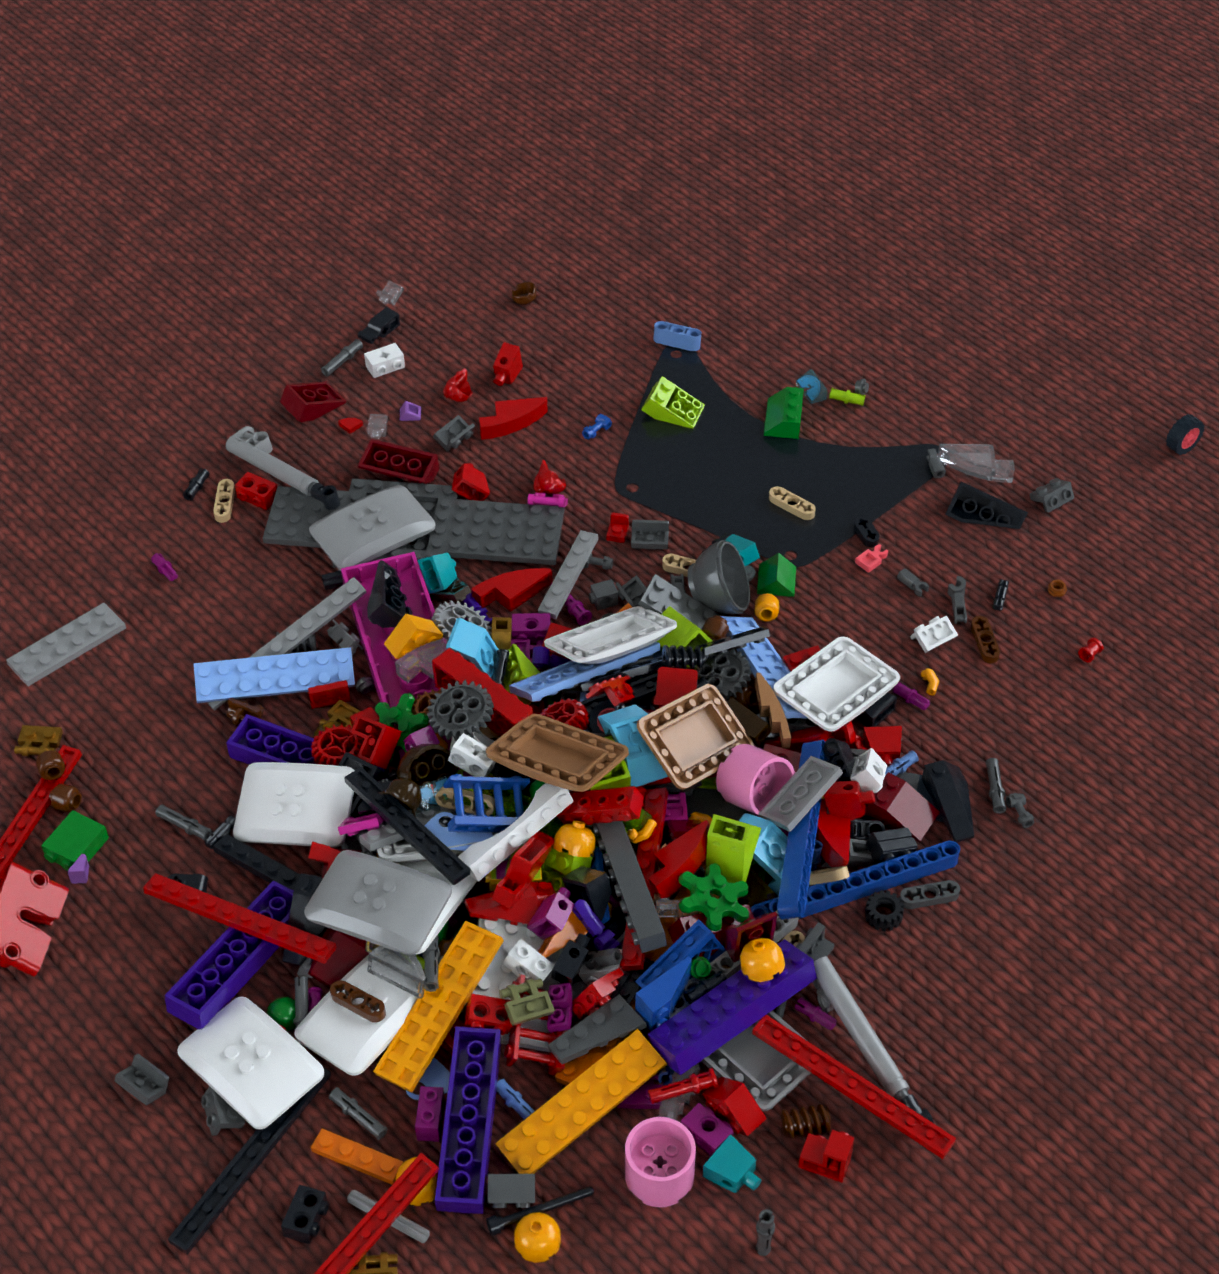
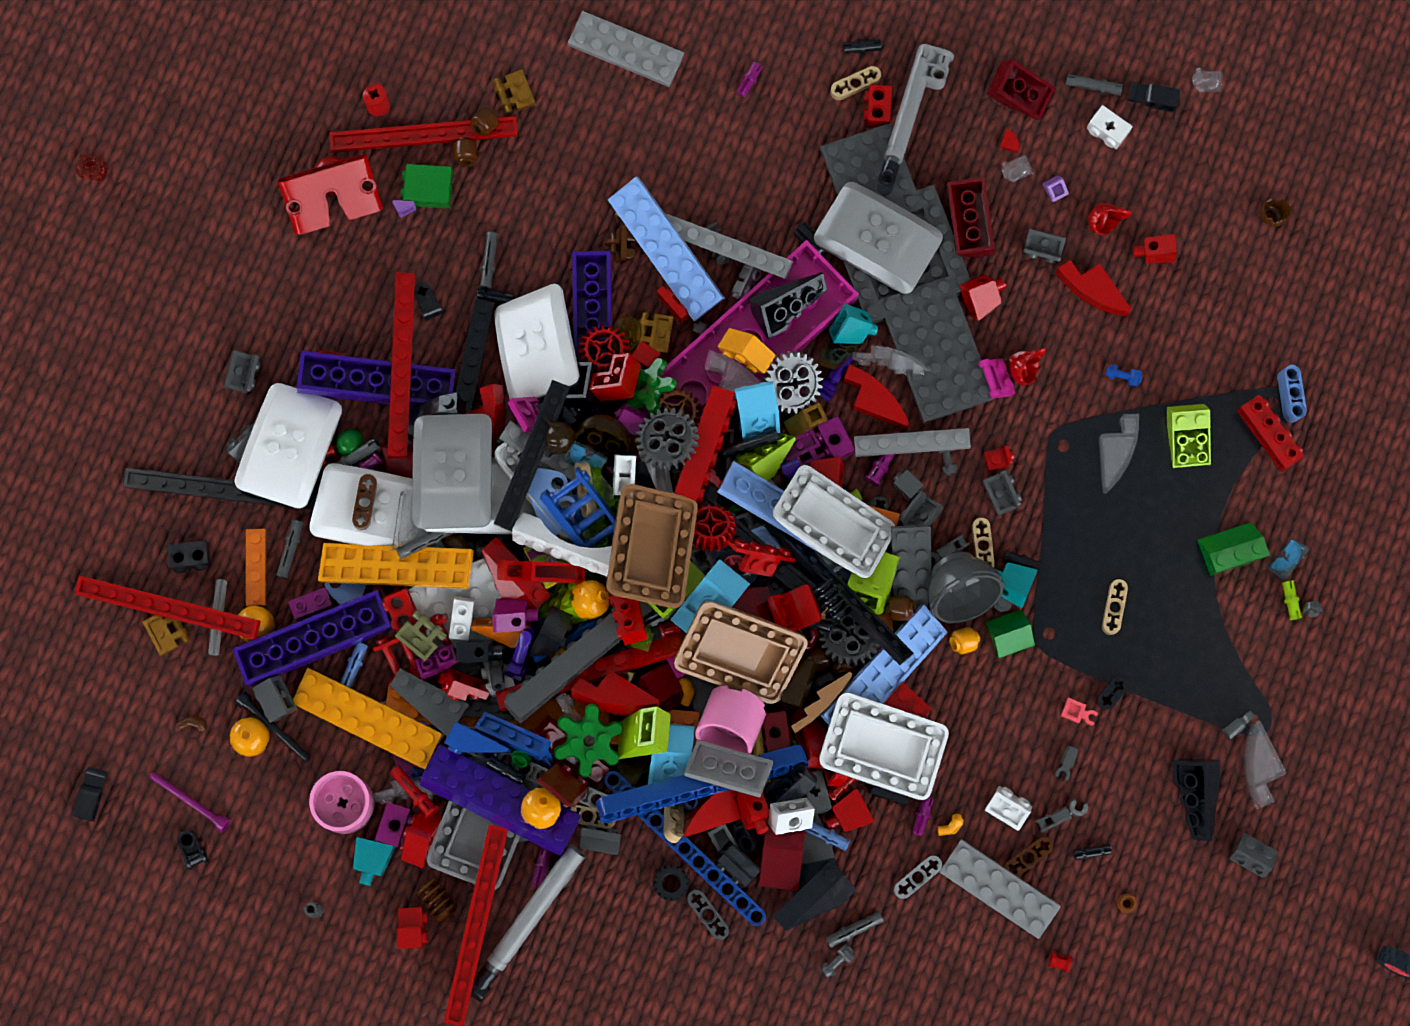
camera: 60 degrees right, 30 degrees up
light orange arm [627,819,657,843] -> none
none -> clear slope [852,345,931,375]
none -> light grey beam [893,856,942,899]
none -> light grey plate [939,839,1061,939]
none -> clear slope [1099,414,1139,494]
none -> red brick [1237,394,1304,473]

